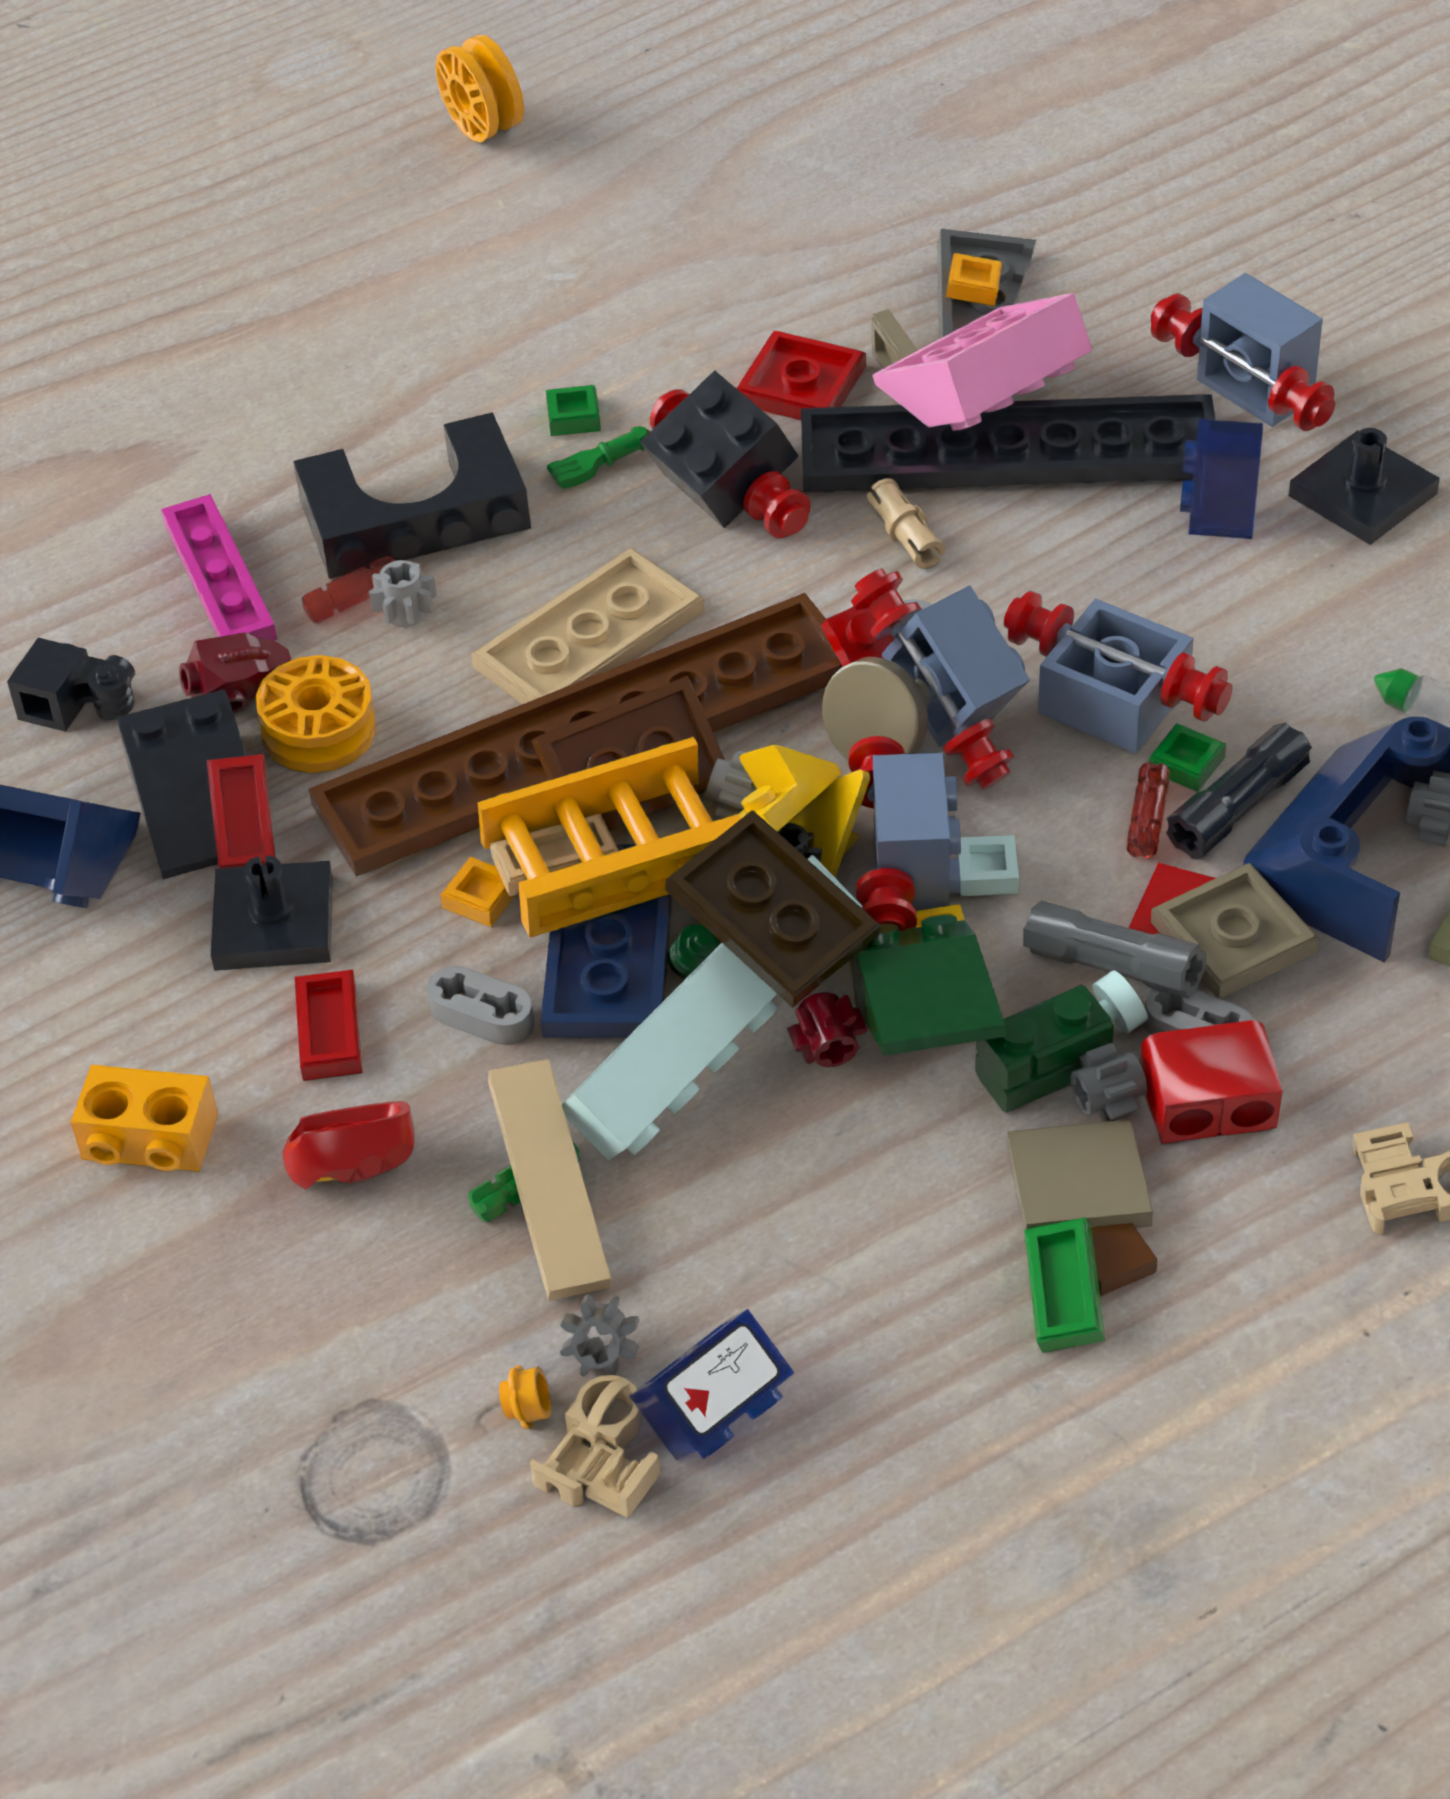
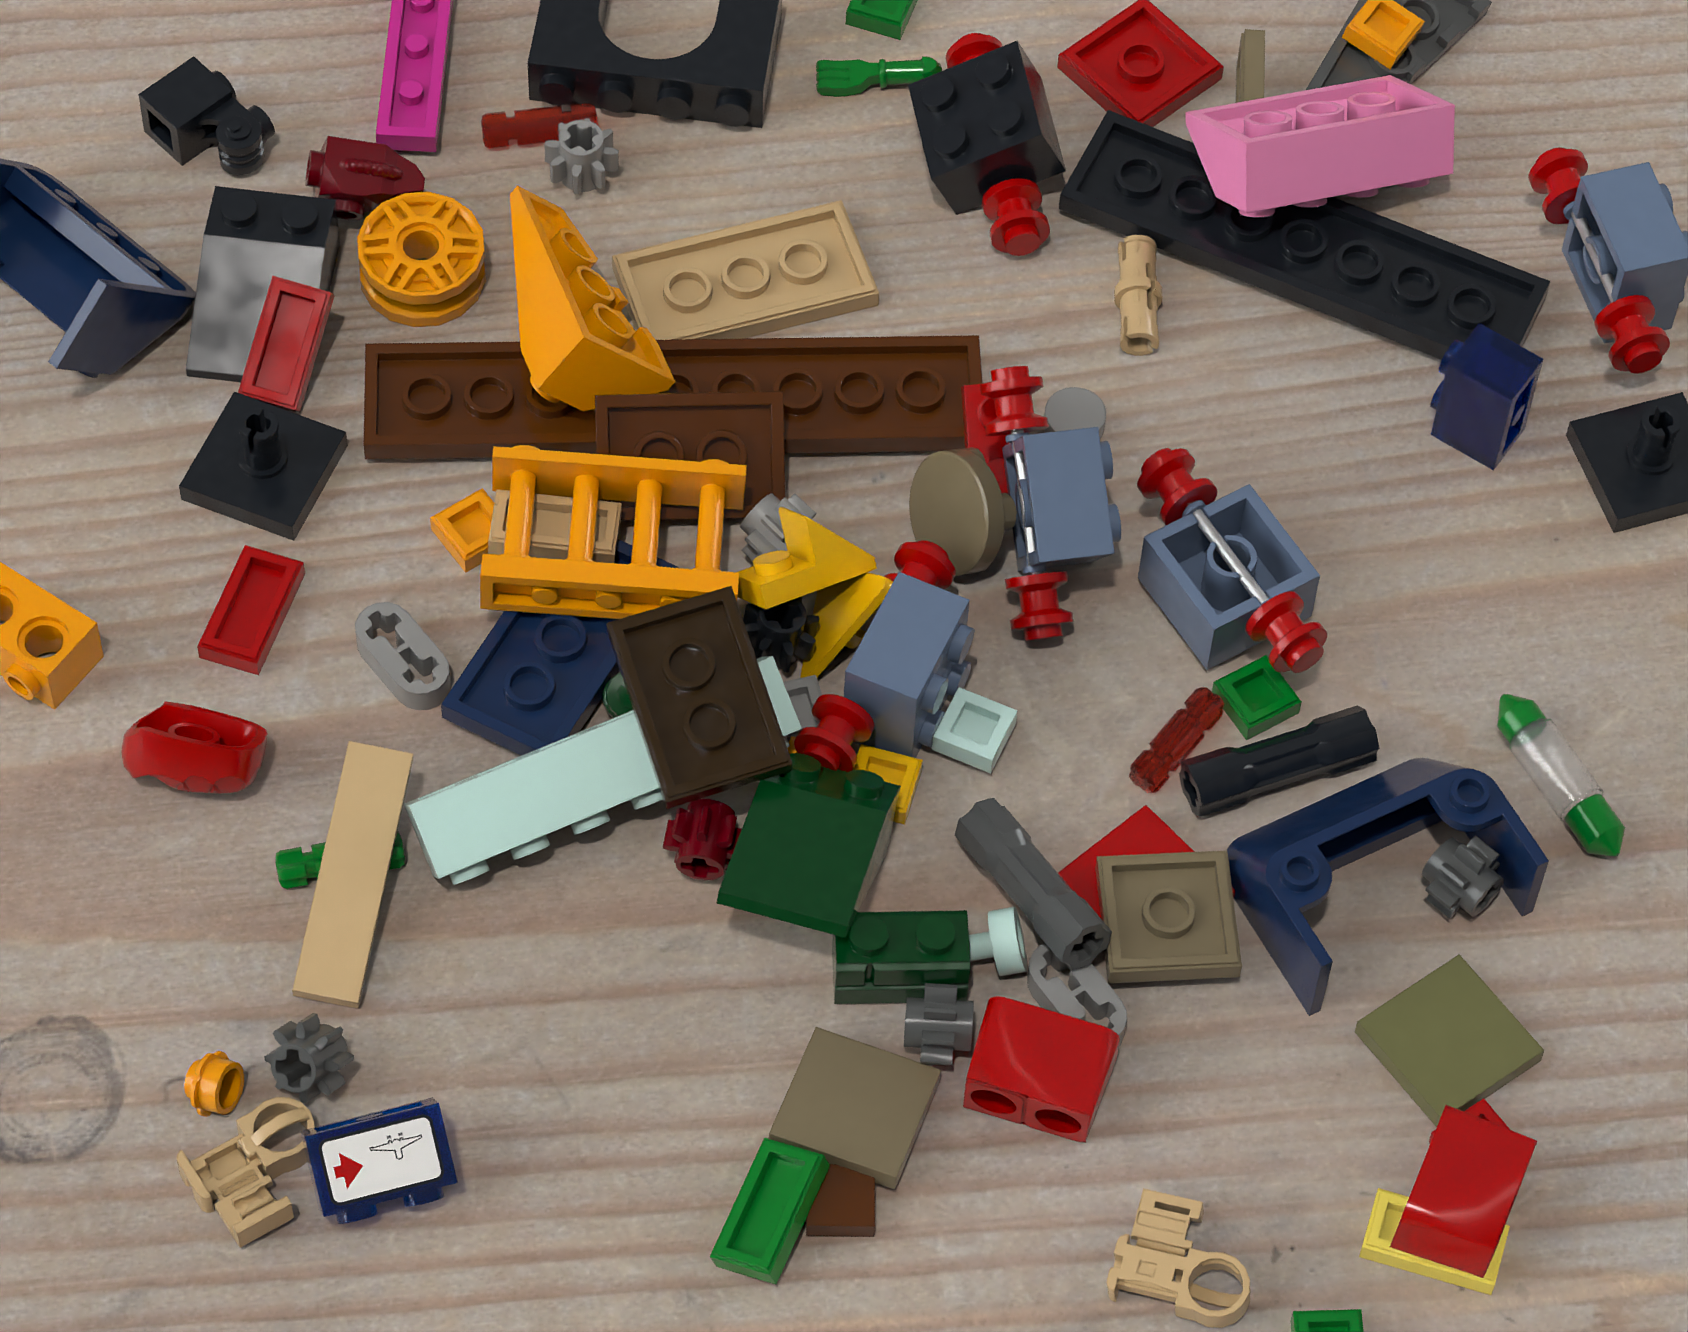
camera: 20 degrees right, 10 degrees up
none -> light orange wedge [510,186,675,411]

